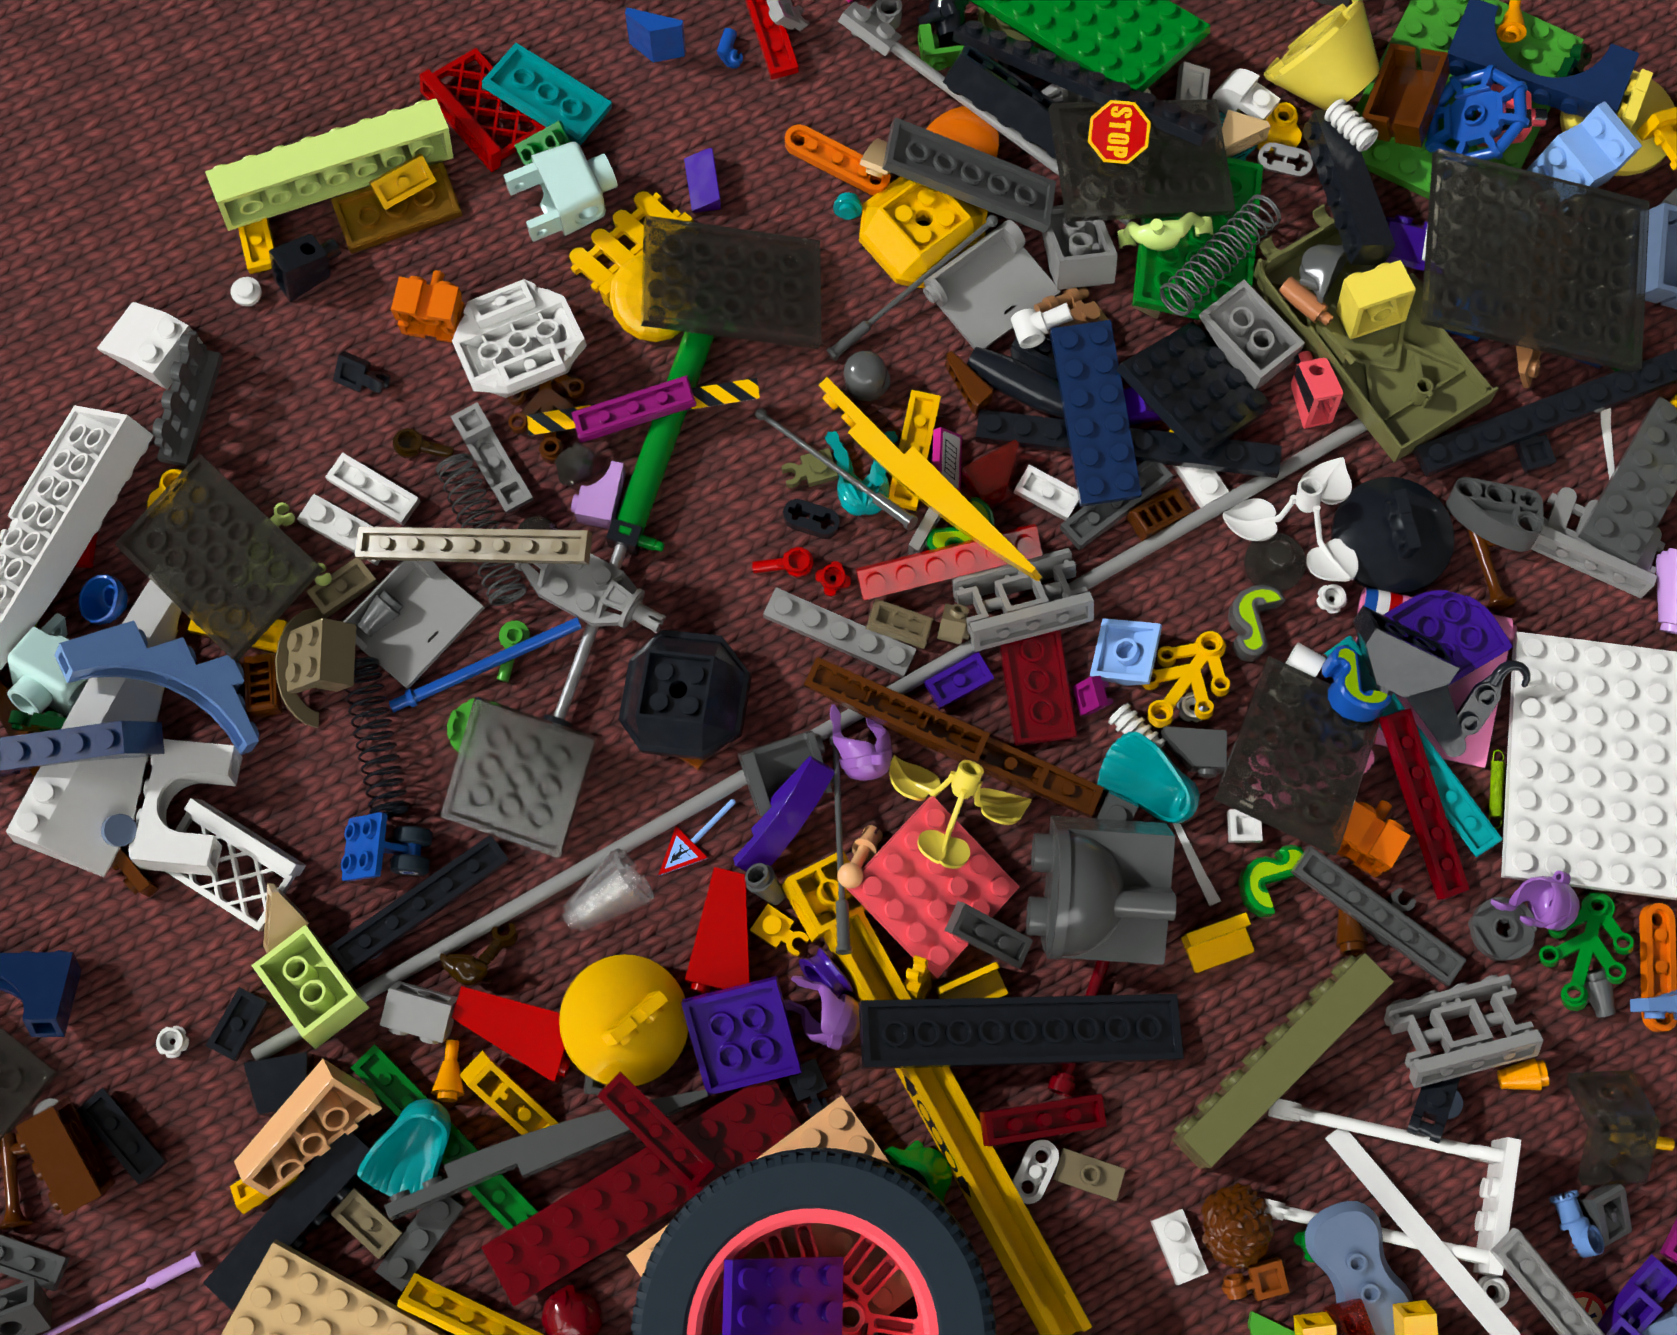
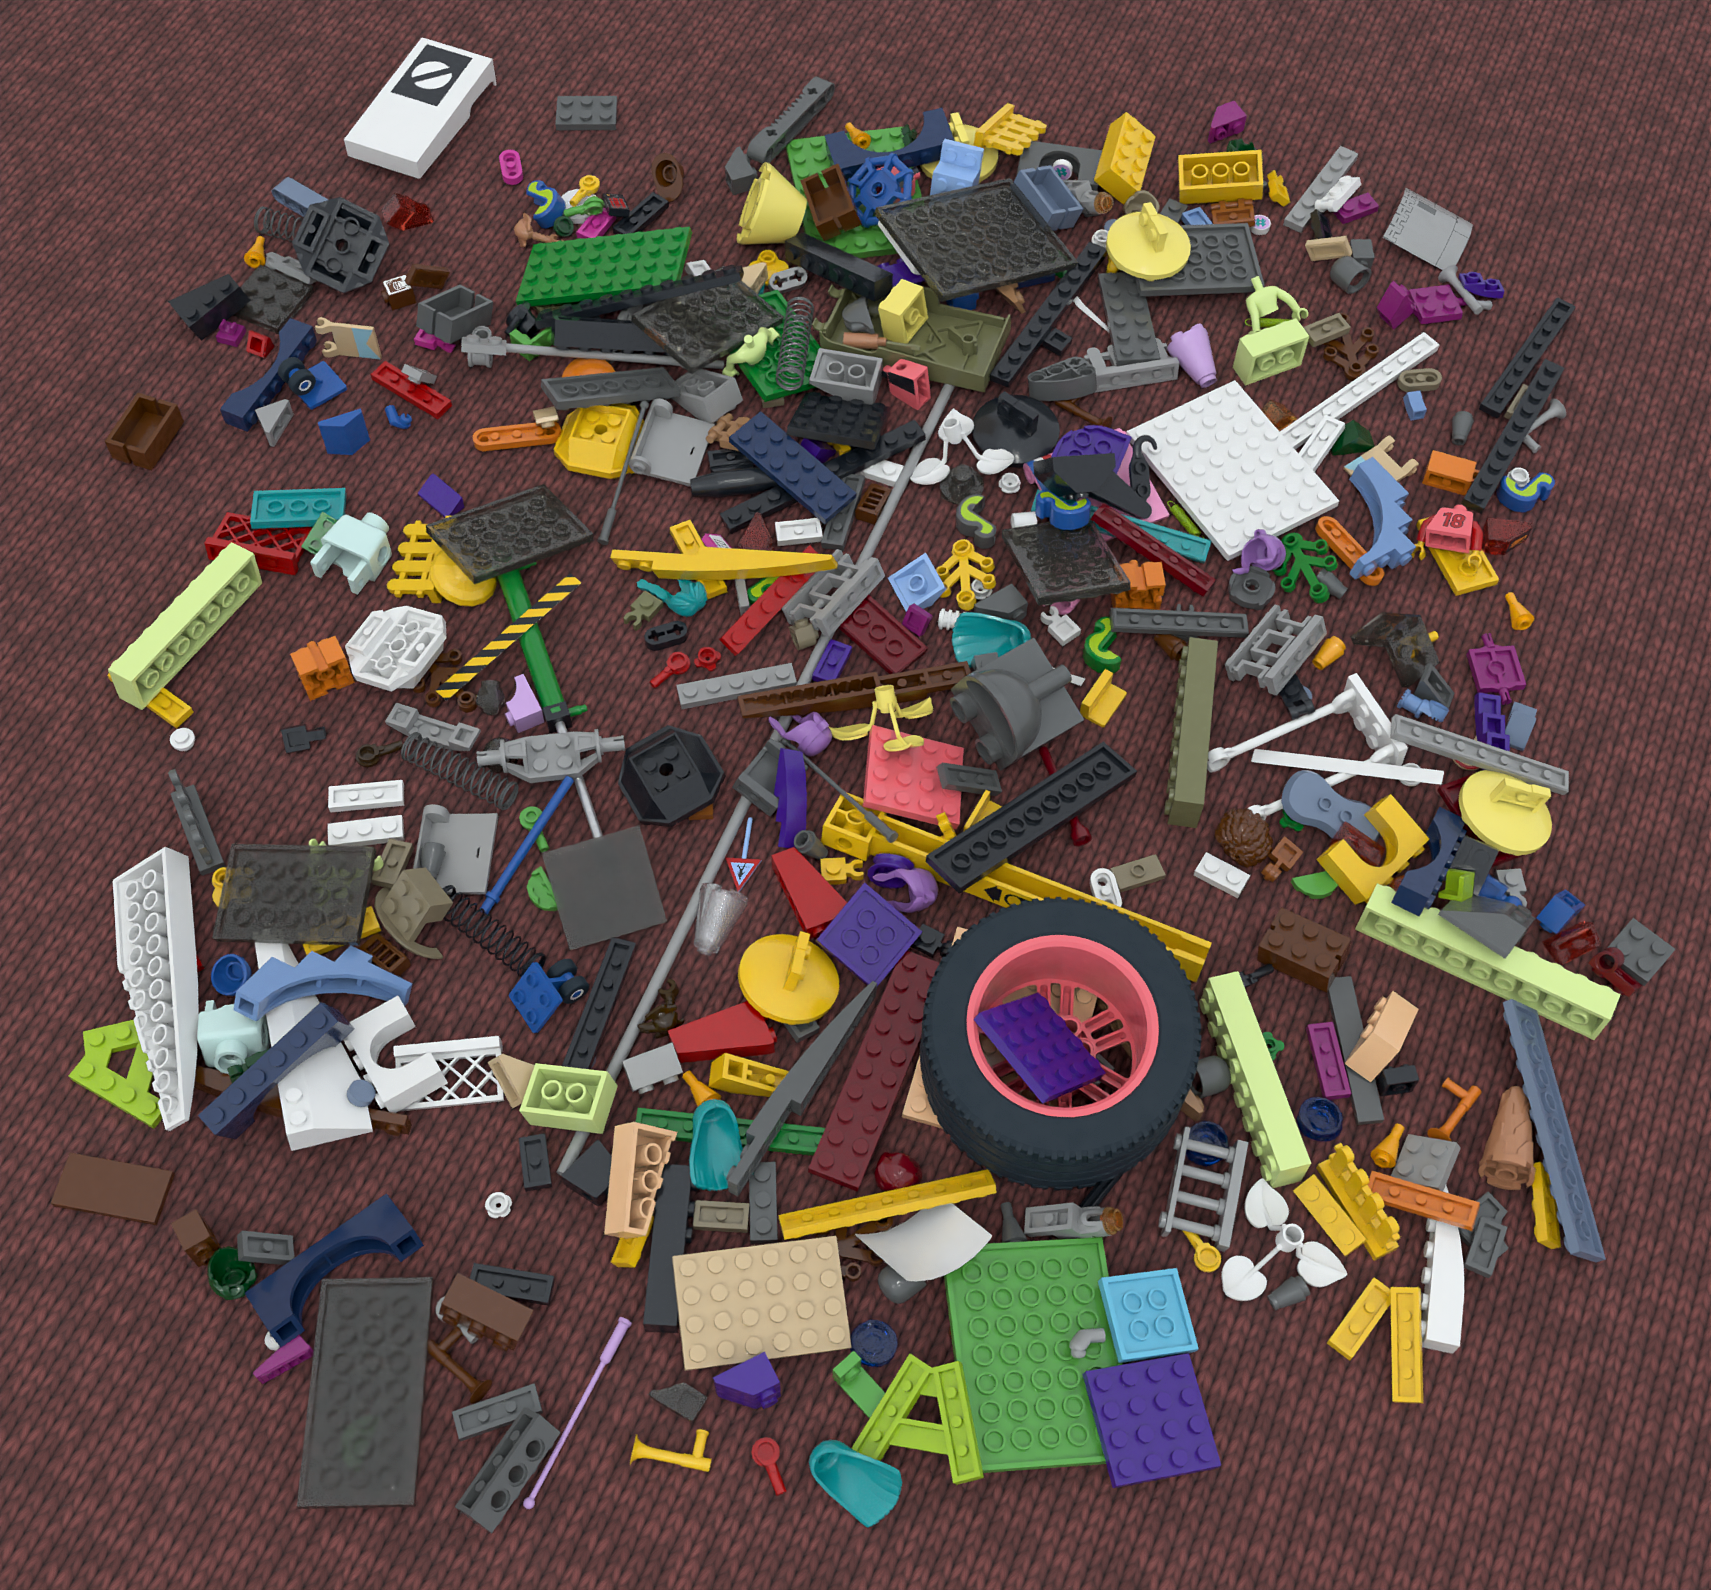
camera: 35 degrees left, 15 degrees down
white slope [97,302,203,390] -> none
black torso [269,234,341,302] -> none
pearl gold tile [331,161,463,254] -> none
plate [355,527,592,565] -> none
yellow plate [369,154,437,210] -> none
magenta tile [571,375,697,443] -> none
dark red plate [596,1071,715,1191] -> none
dark grey piece [755,408,918,530] -> none
teal plate [833,192,863,220] -> none
light nougat pin [837,825,883,889] -> none
dark grey helmet [843,351,890,401] -> none
dark tan plate [866,598,933,649] -> none
reddish brown slope [945,351,993,416] -> none
dark red plate [979,1094,1107,1146] -> none
white pin [1011,302,1073,349] -> none
piece [1088,100,1151,164] -> none
white brick [1211,69,1280,120] -> none
white piece [1324,99,1379,152] -> none

